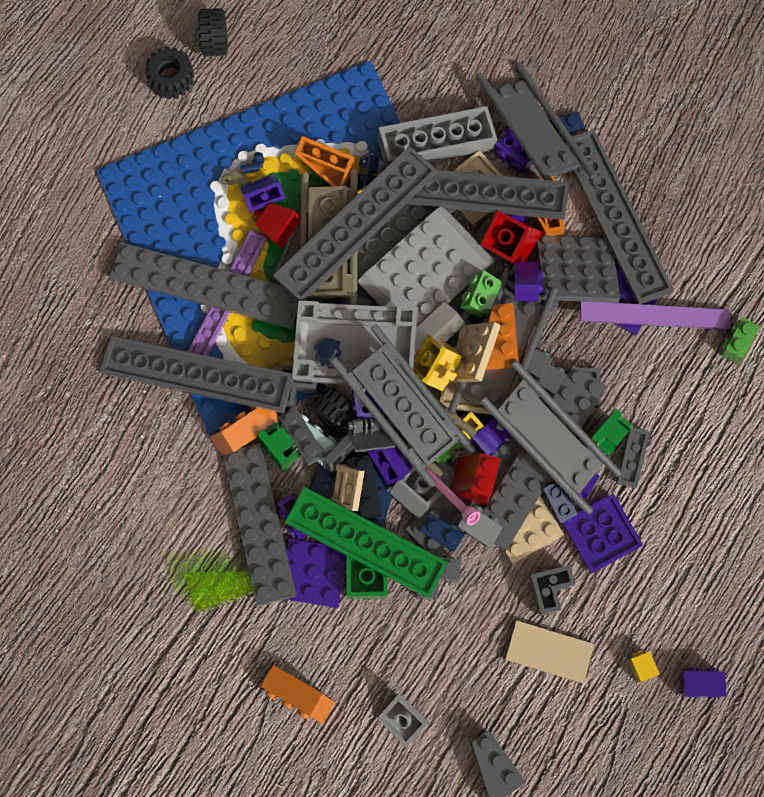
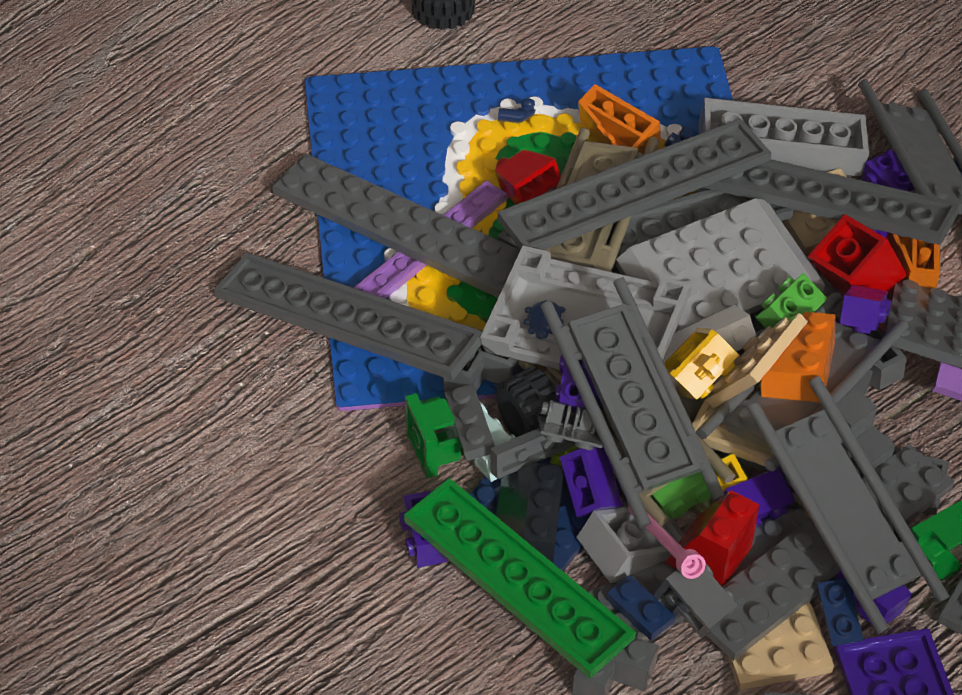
camera: 20 degrees right, 25 degrees down
clear neon green wedge [184,572,255,613] -> none
orange wedge [210,407,281,456] -> none
olive arm [222,171,251,186] -> none
dark grey plate [223,443,297,607] -> none
dark purple brick [239,174,285,212] -> none
dark purple plate [285,539,347,609] -> none
tan plate [330,464,365,511] -> none
green brick [347,556,388,599] -> none

